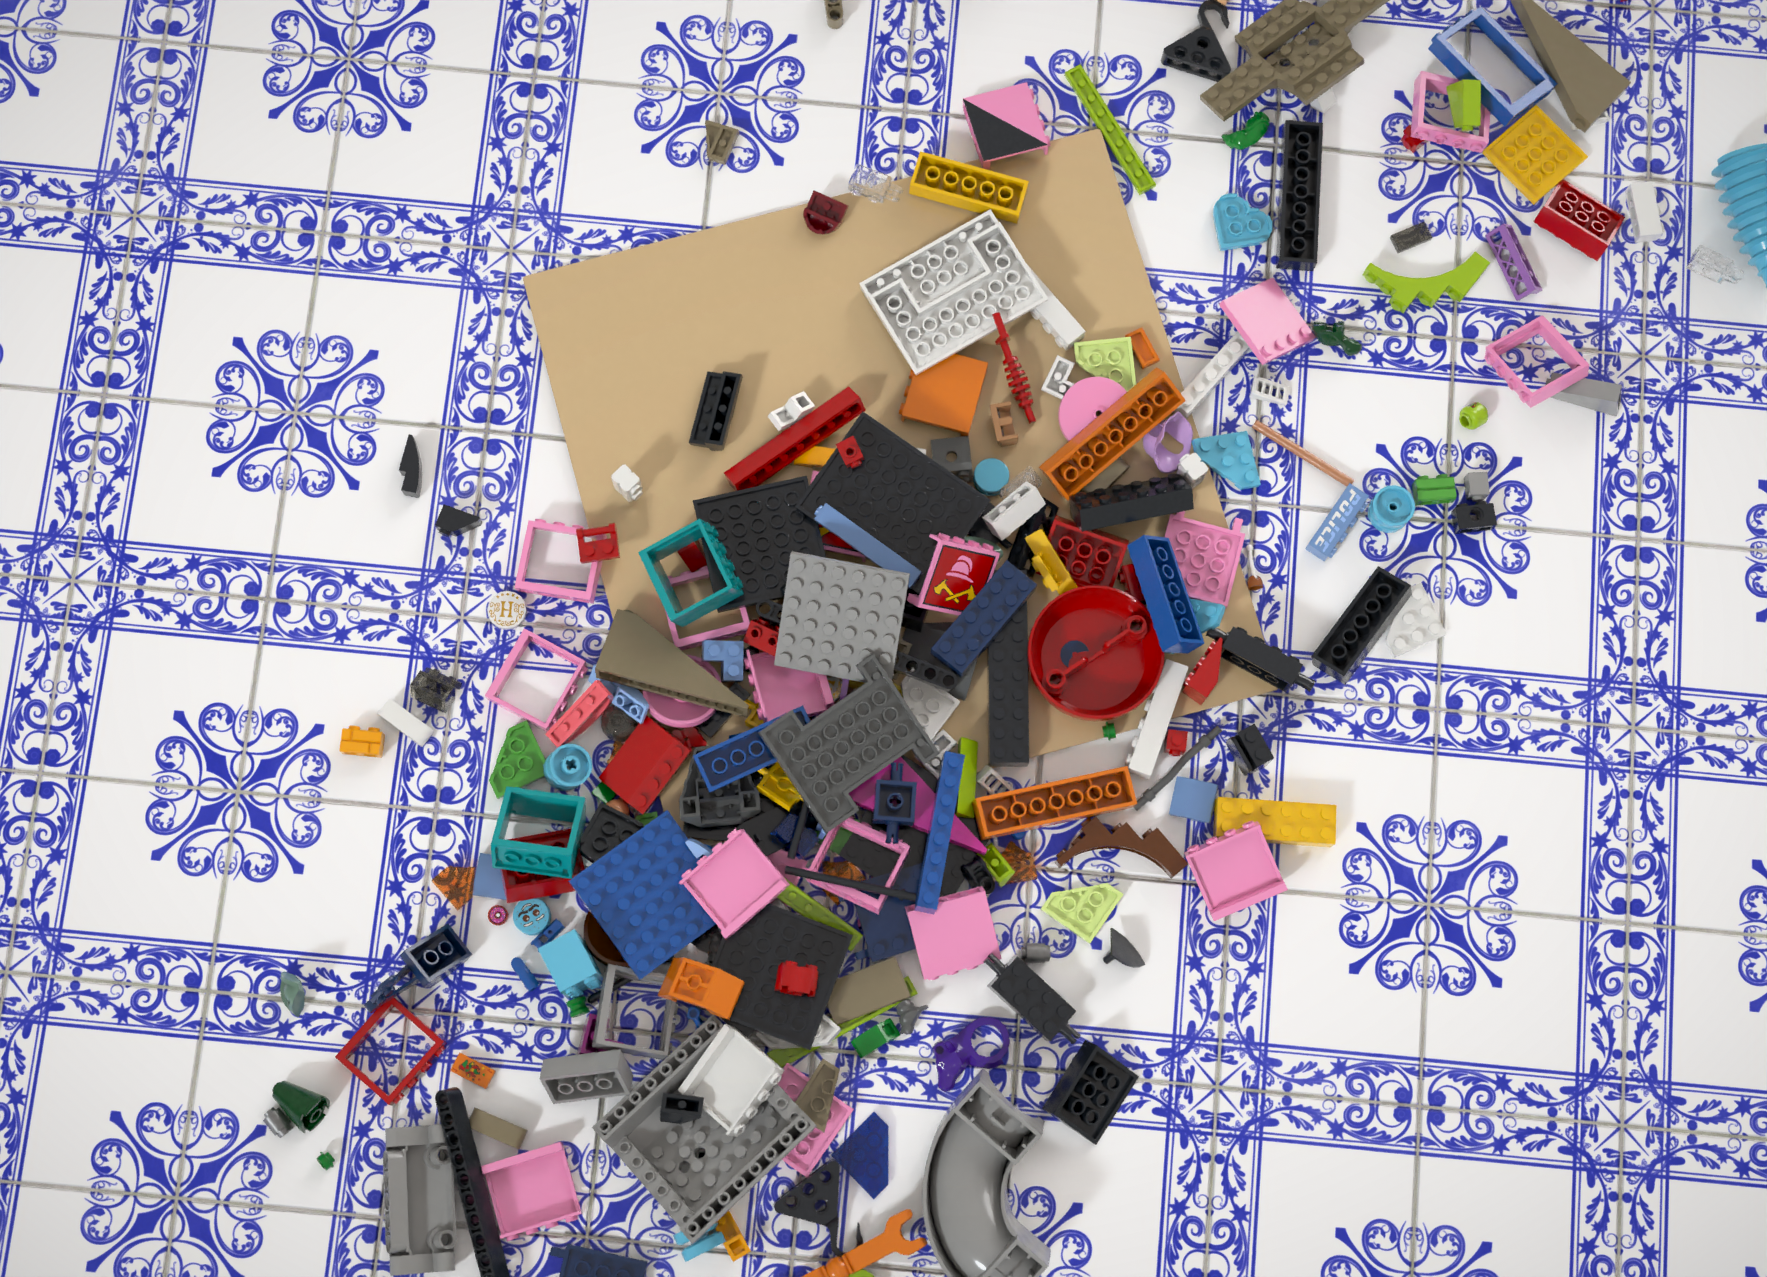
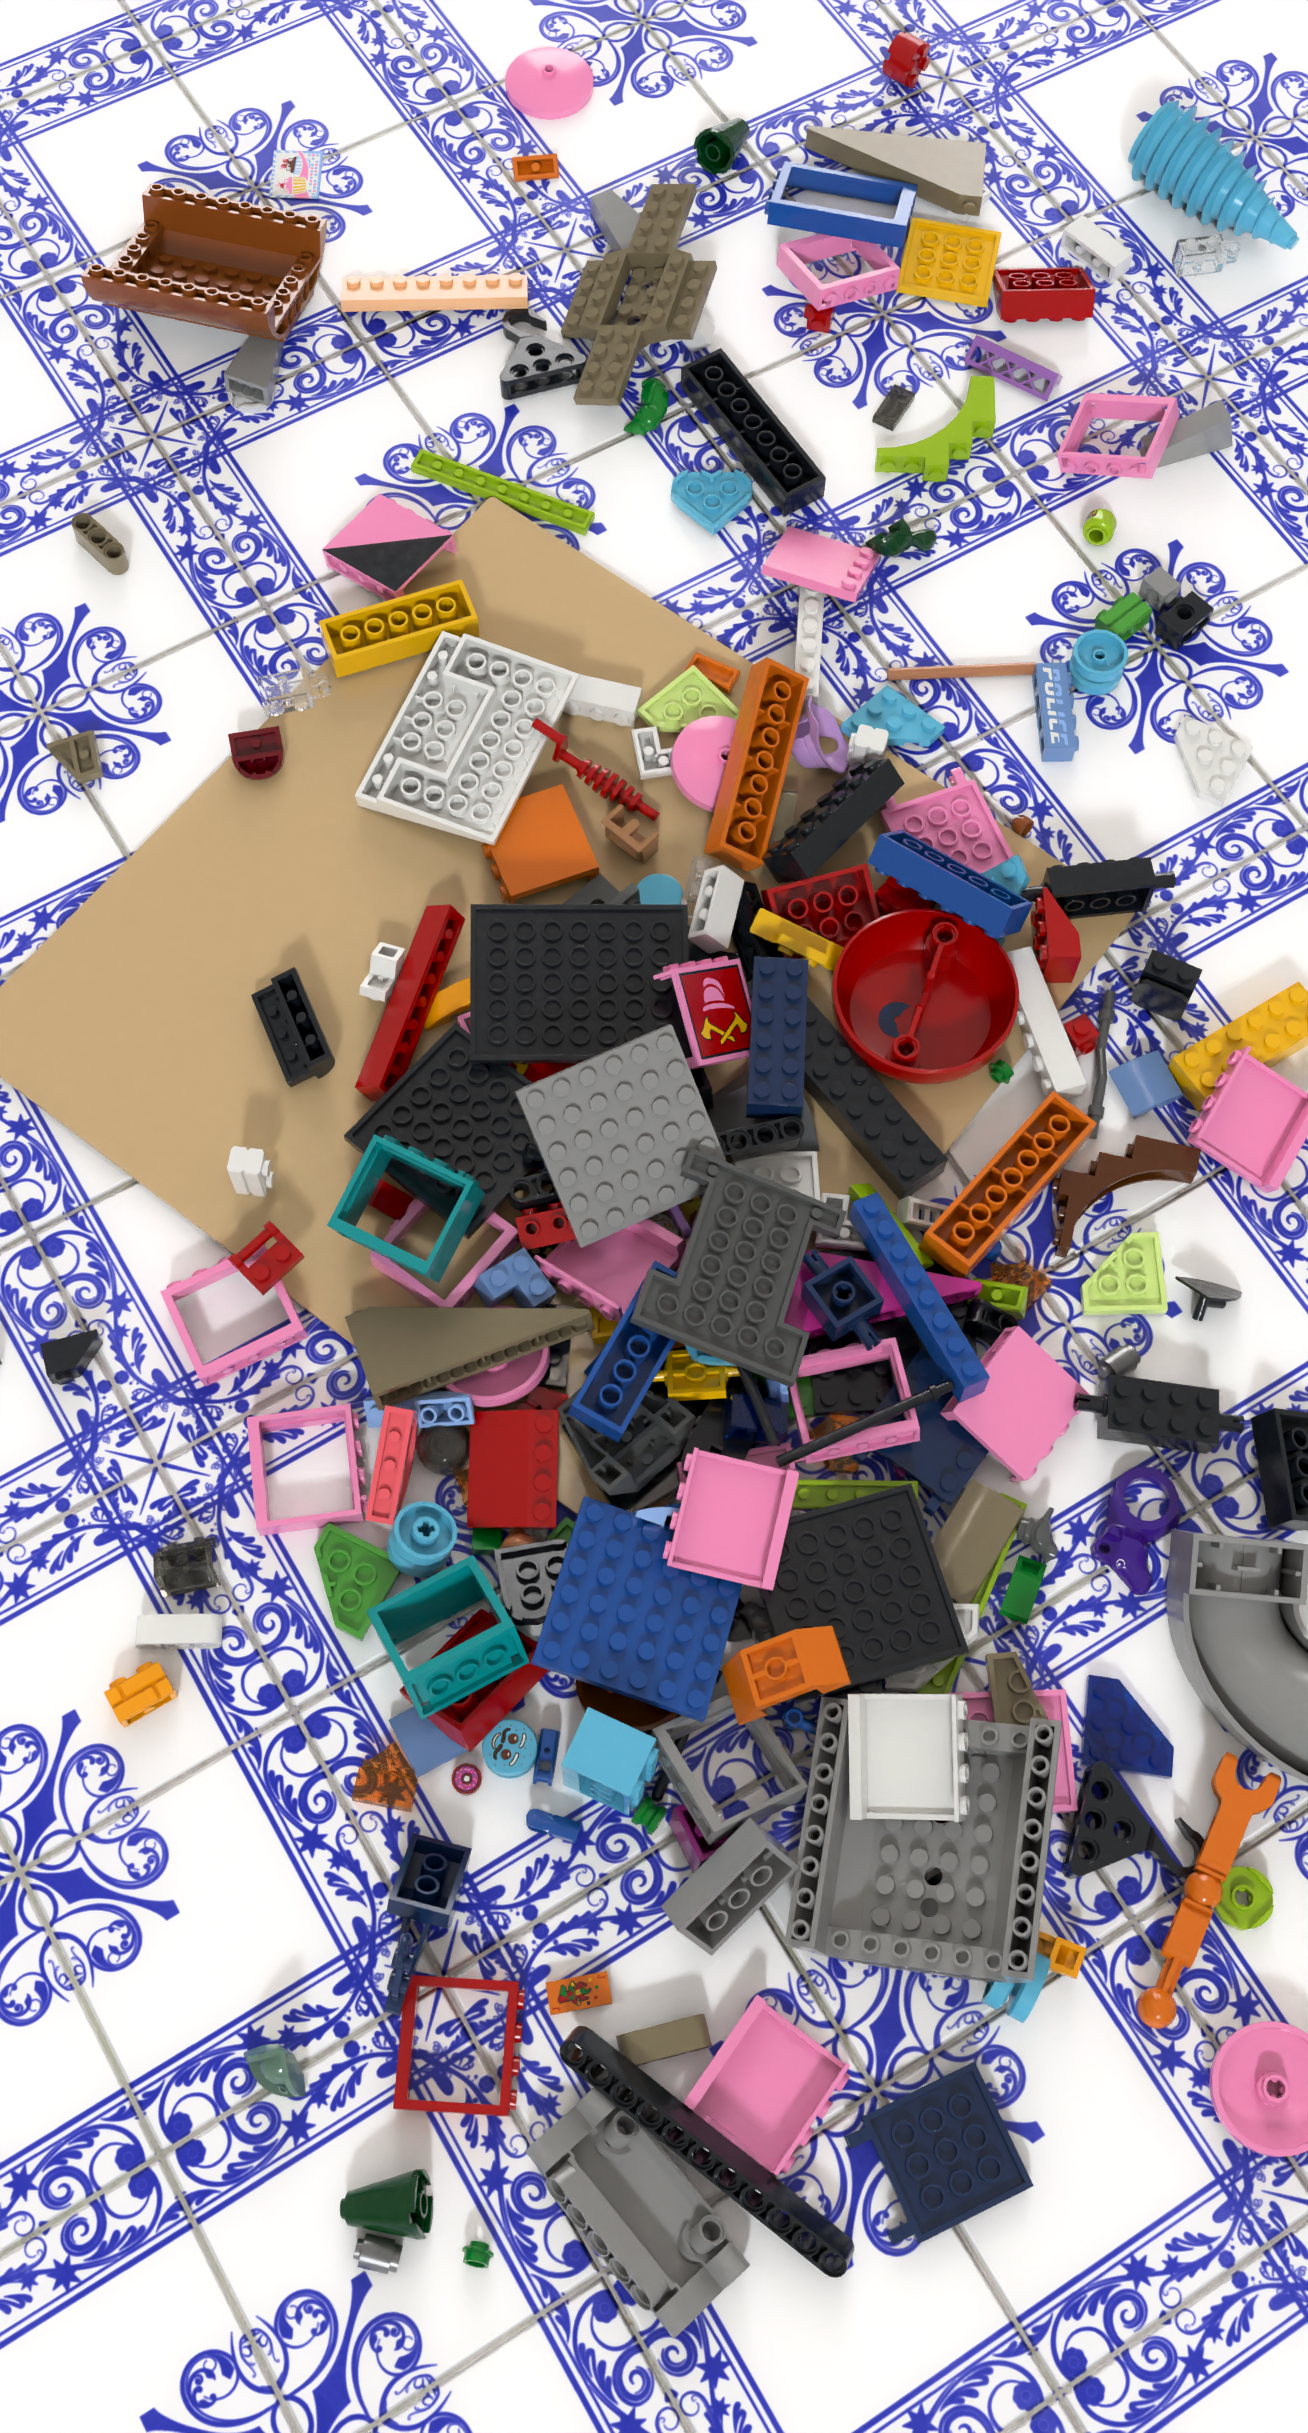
camera: 35 degrees left, 10 degrees down
white tile [487,591,527,630] -> none
black slope [660,1093,704,1124] -> none
red brick [774,961,819,997] -> none
medium blue brick [814,503,922,589] -> none
red brick [836,436,865,469] -> none
white slope [1249,376,1290,406] -> none
black brick [1311,566,1412,685] -> none
lime slope [1447,79,1481,132] -> none

